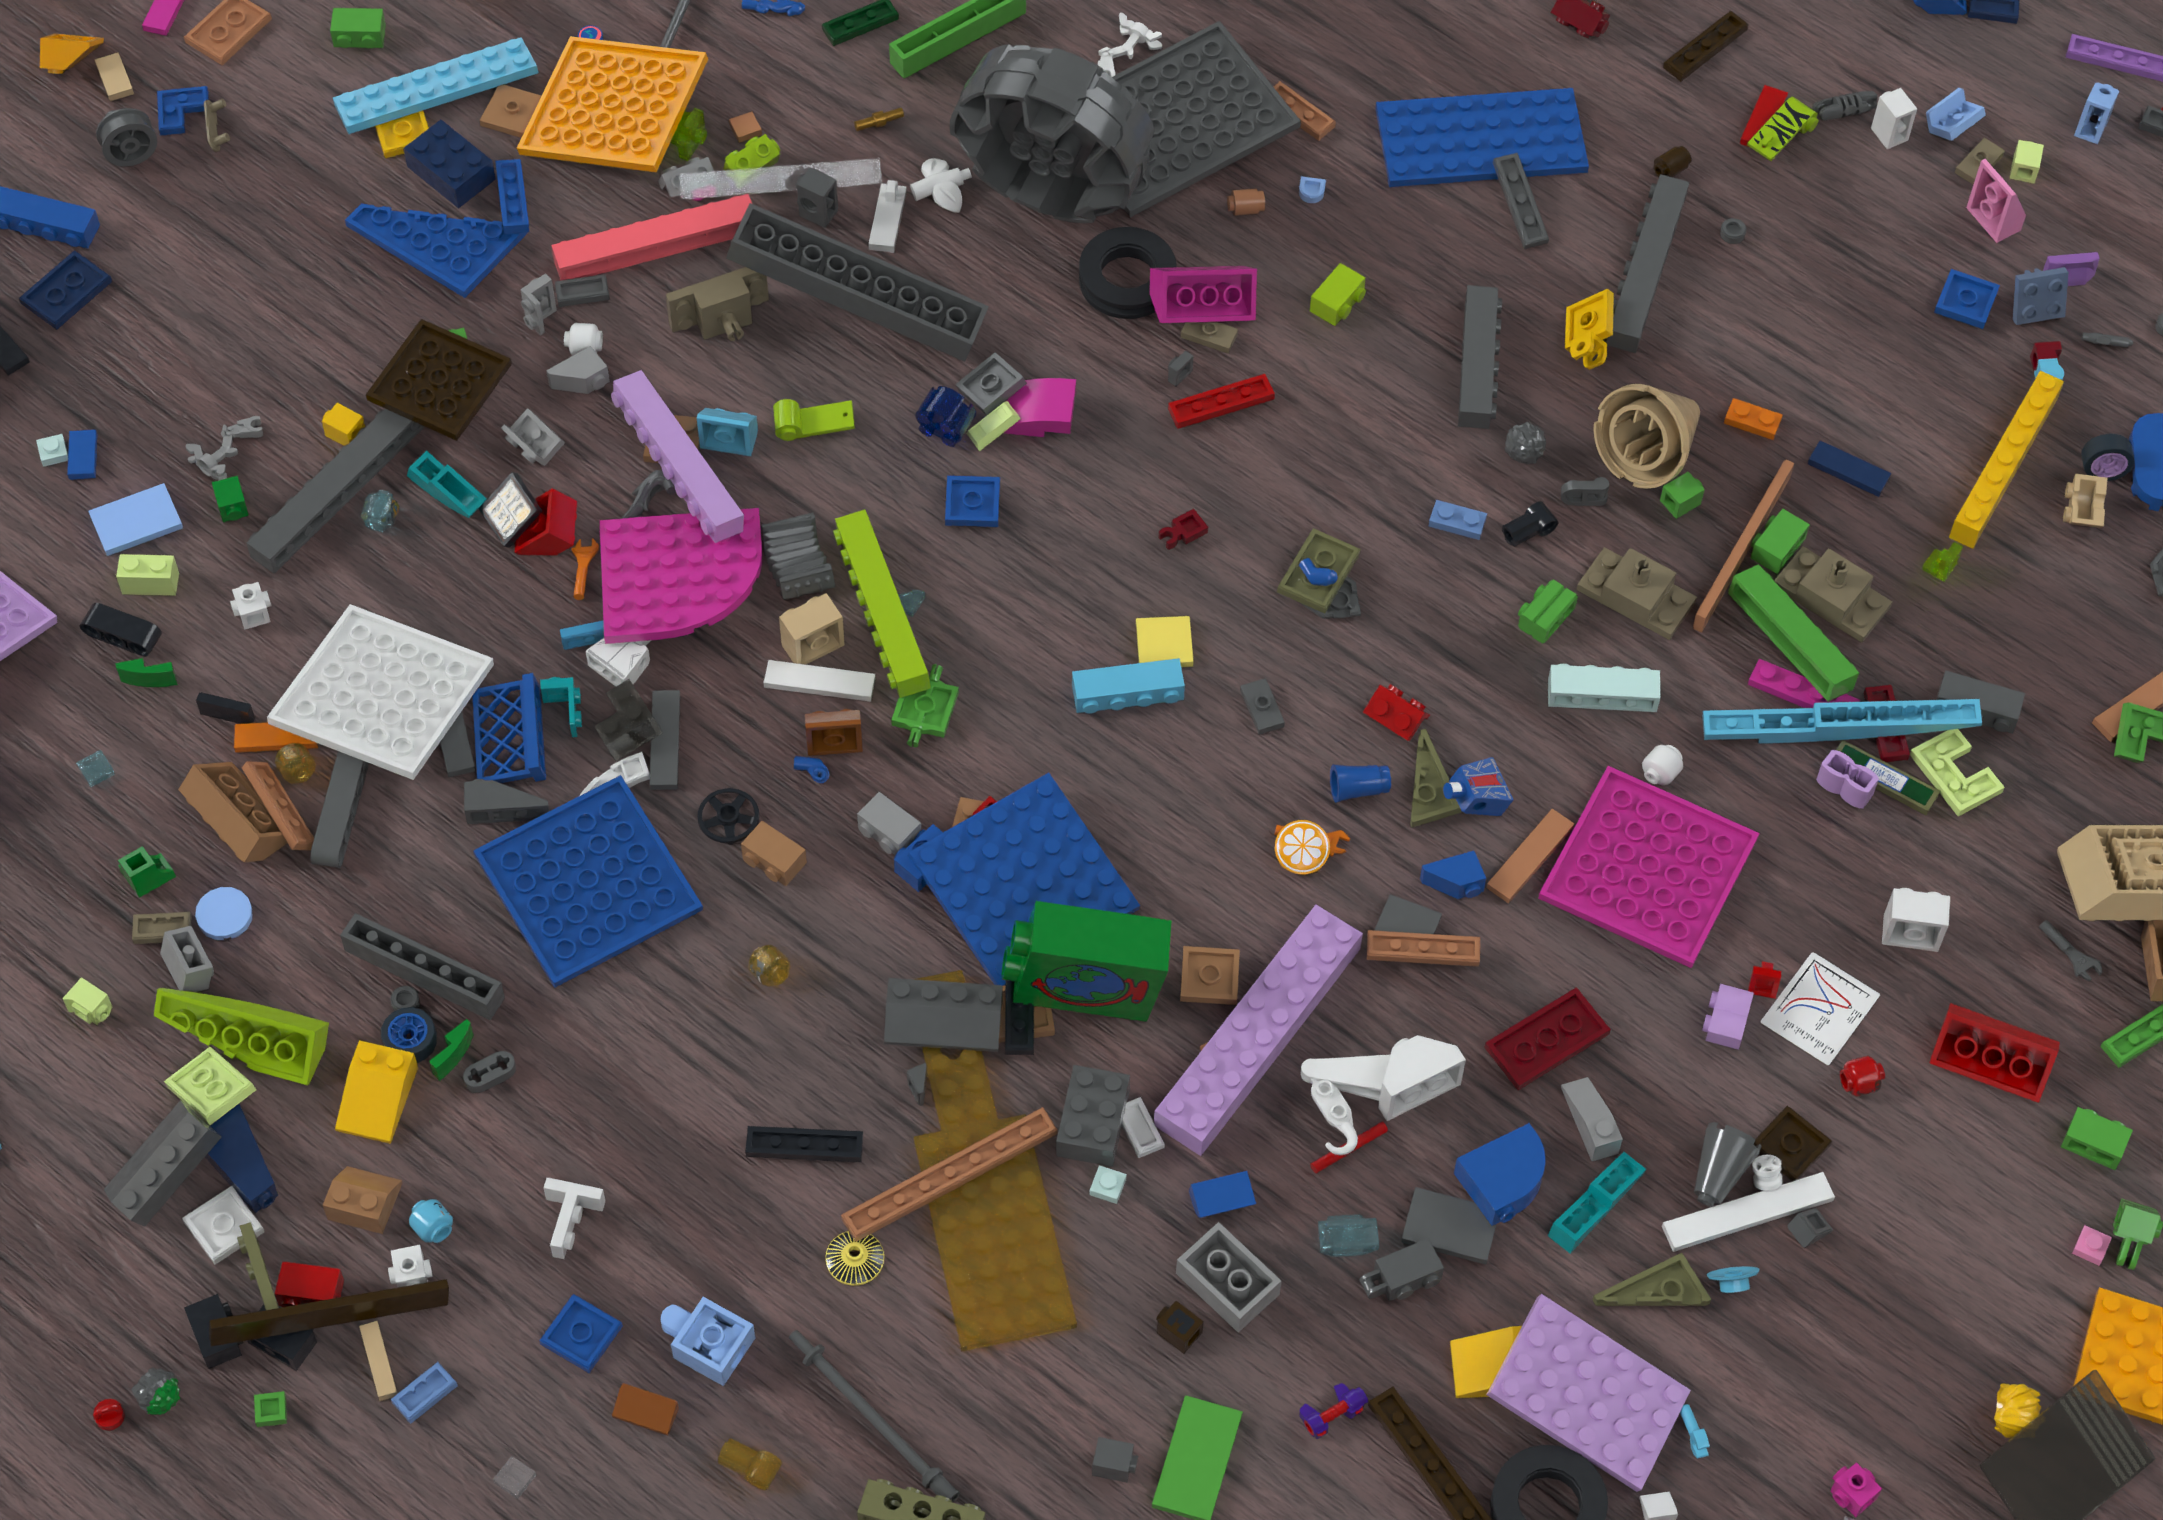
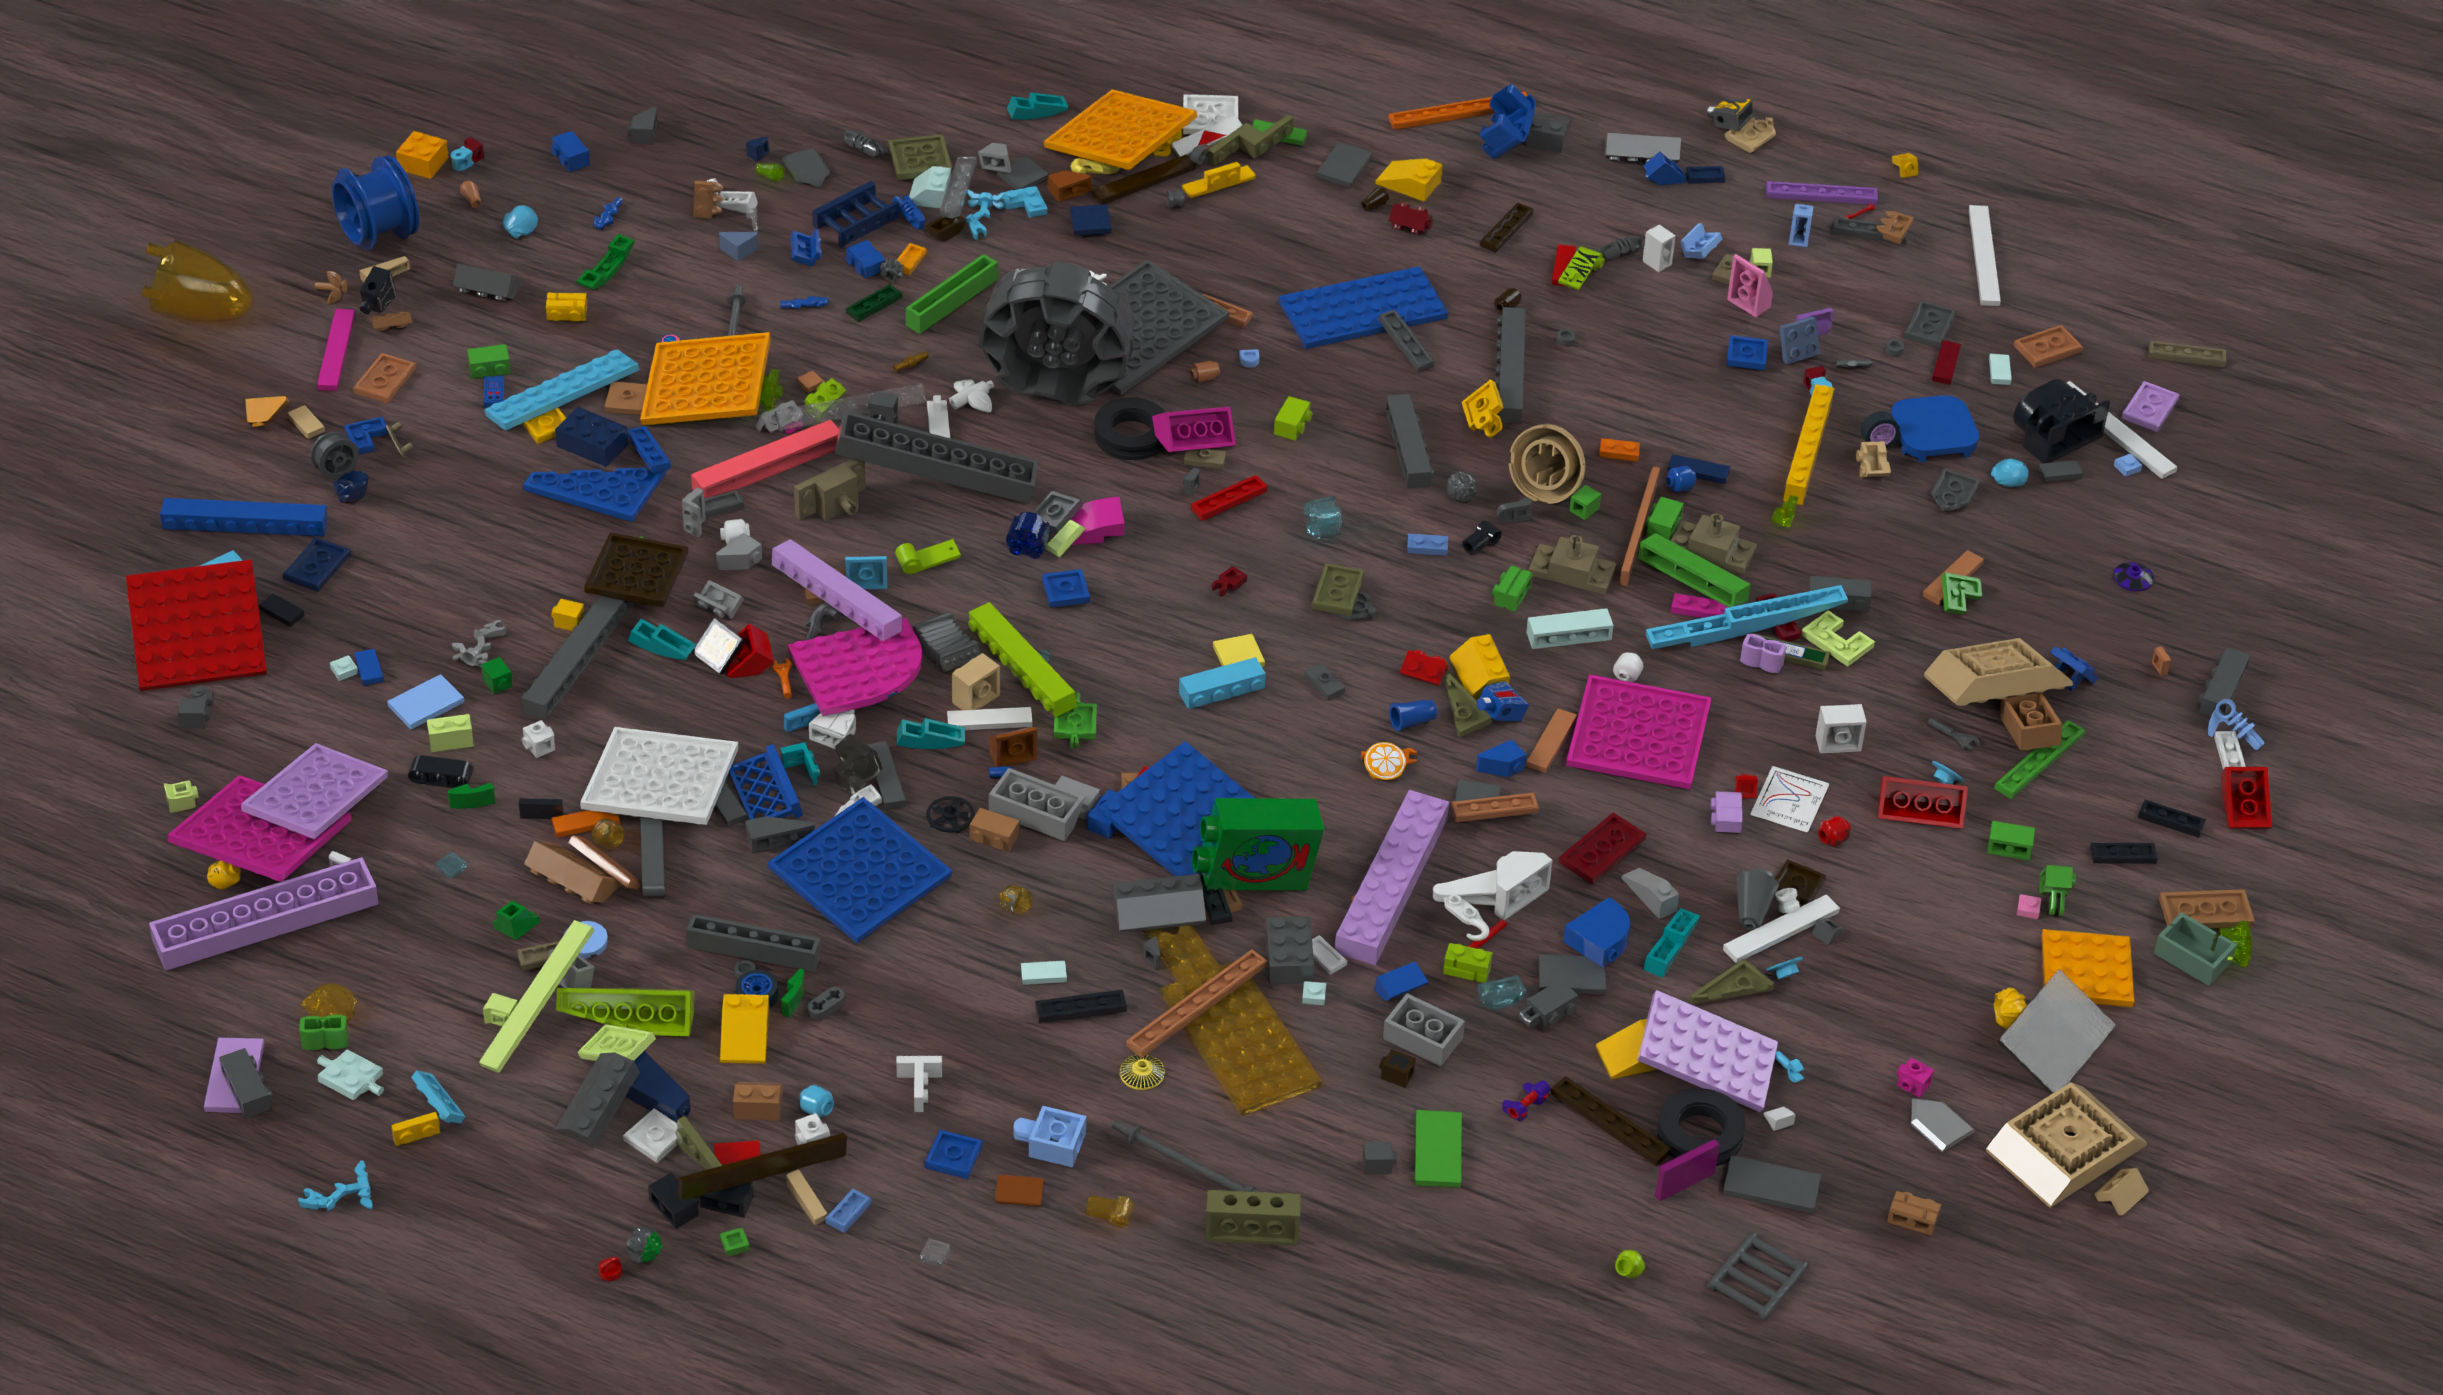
camera: 15 degrees left, 15 degrees down
clear light blue head [361,490,399,532] -> none
medium nougat plate [1180,946,1240,1005] -> none
blue arm [1299,558,1338,586] -> none
none -> dark blue hair [333,470,369,503]
none -> yellowish green tile [479,920,594,1073]
none -> blue tile [484,376,504,408]
none -> teal slope [897,718,965,749]
none -> light grey slope [988,768,1085,841]
none -> light aqua tile [1021,961,1067,985]
none -> clear light blue brick [1303,496,1342,539]
none -> lime brick [1443,943,1493,984]
none -> yellow slope [1449,634,1510,700]
none -> blue head [1666,466,1697,493]
none -> medium azure piece [1932,761,1965,785]

